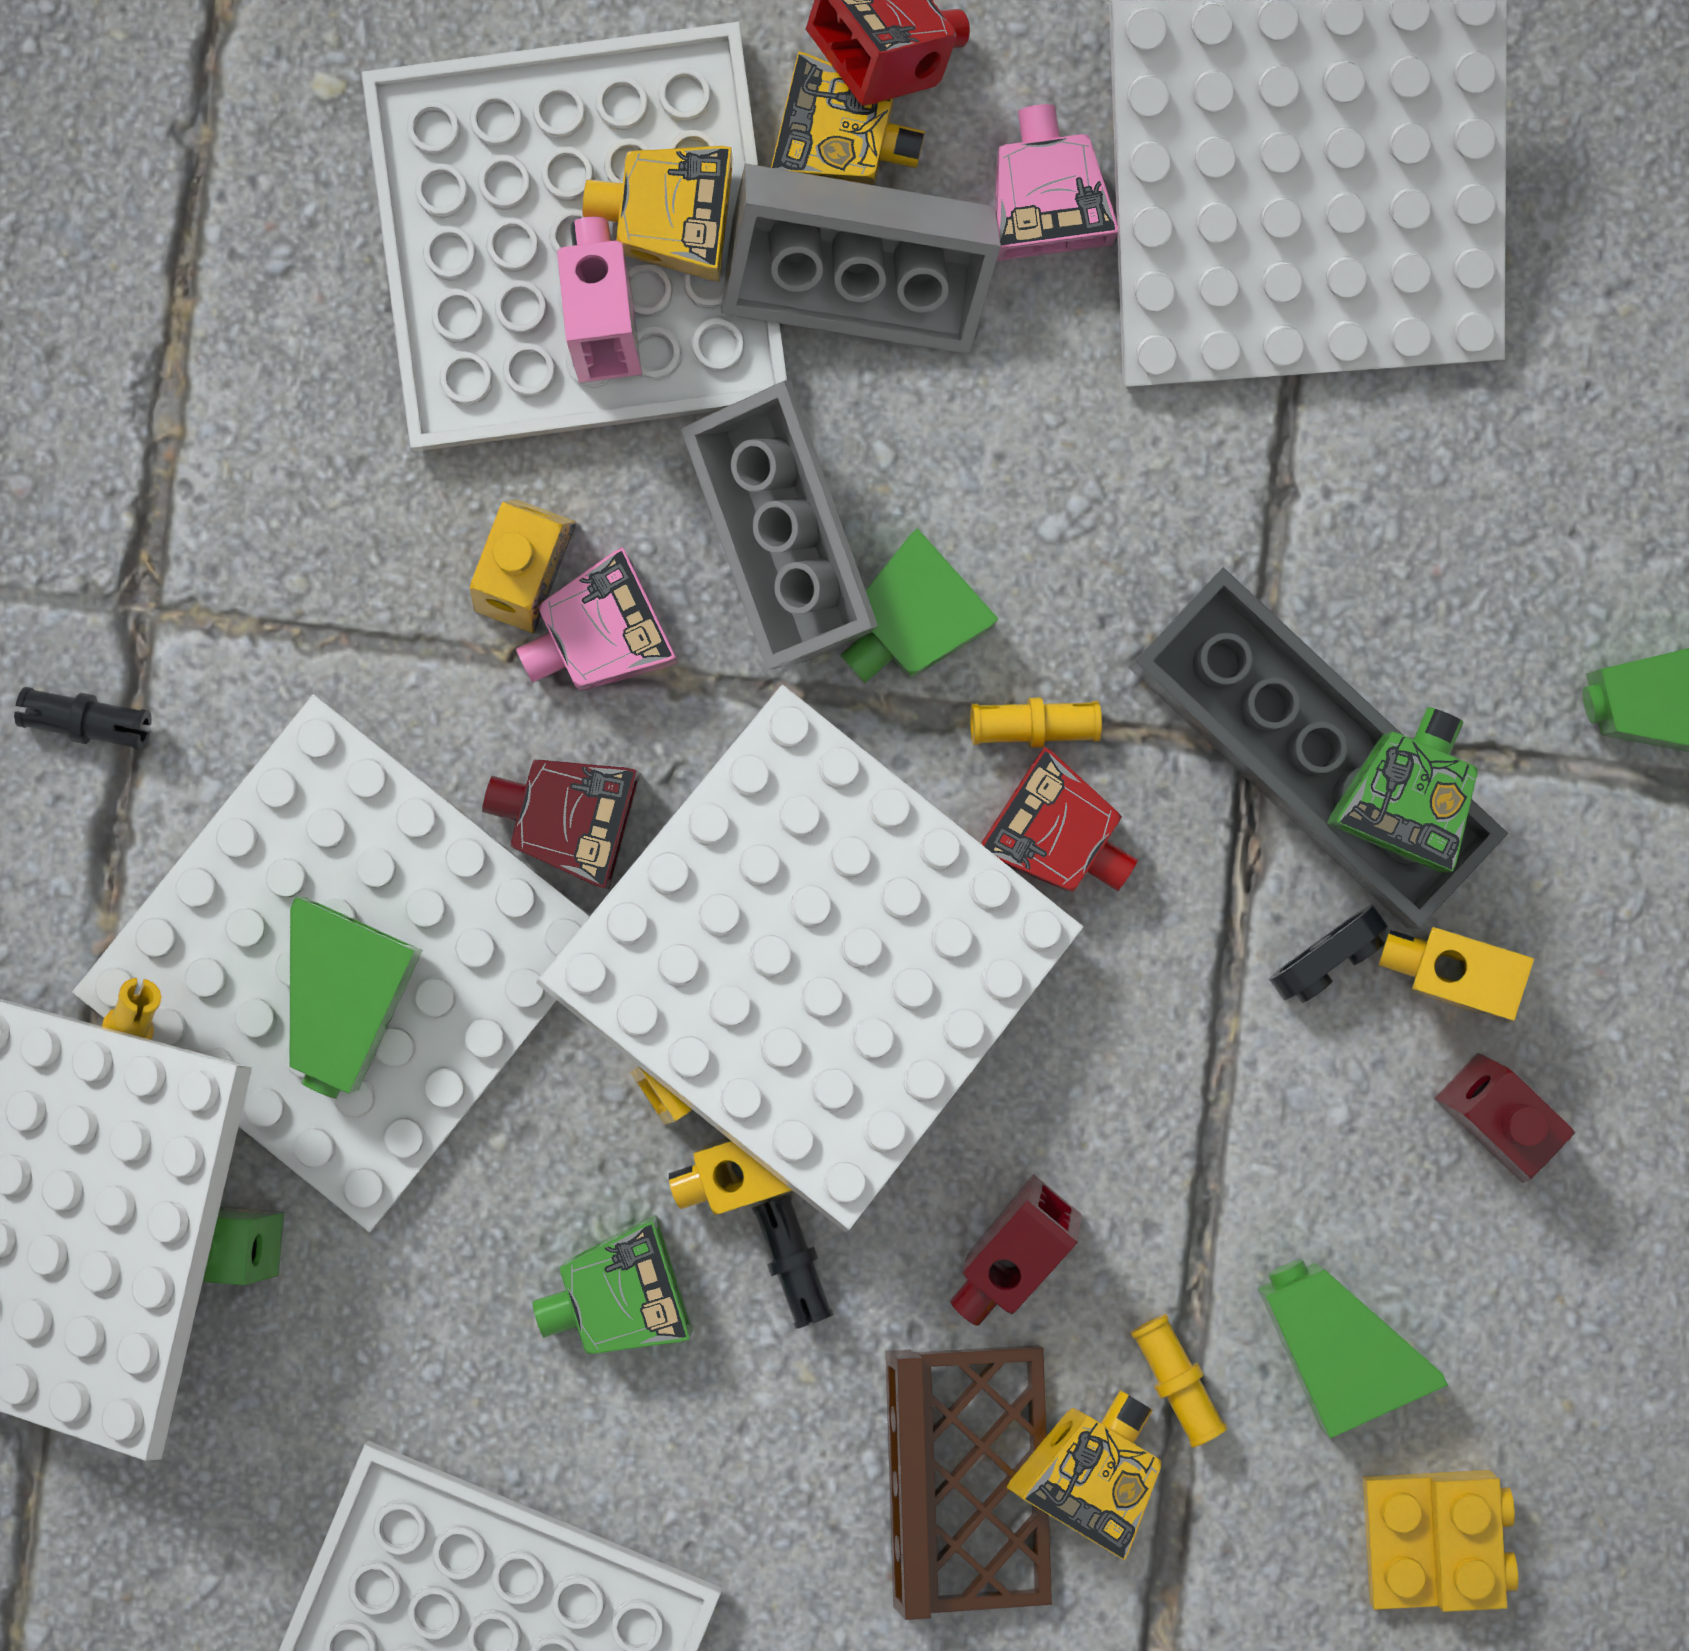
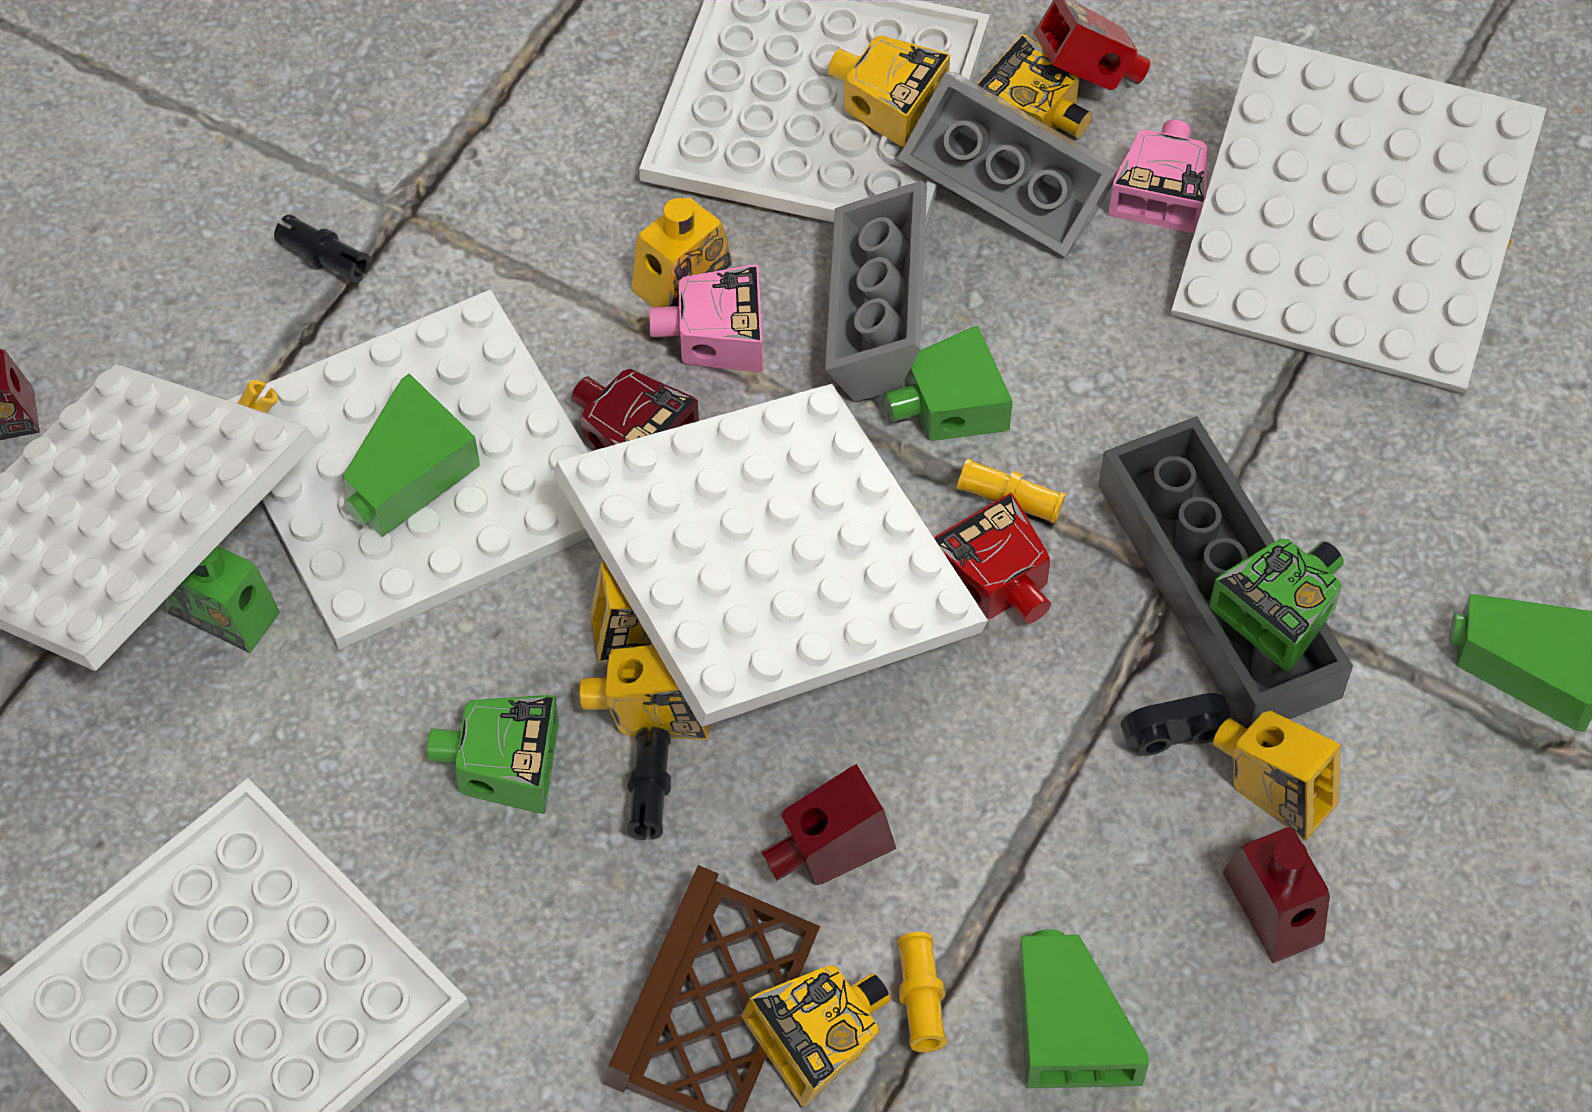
camera: 25 degrees right, 30 degrees down
bright pink torso [557,217,642,383] -> none

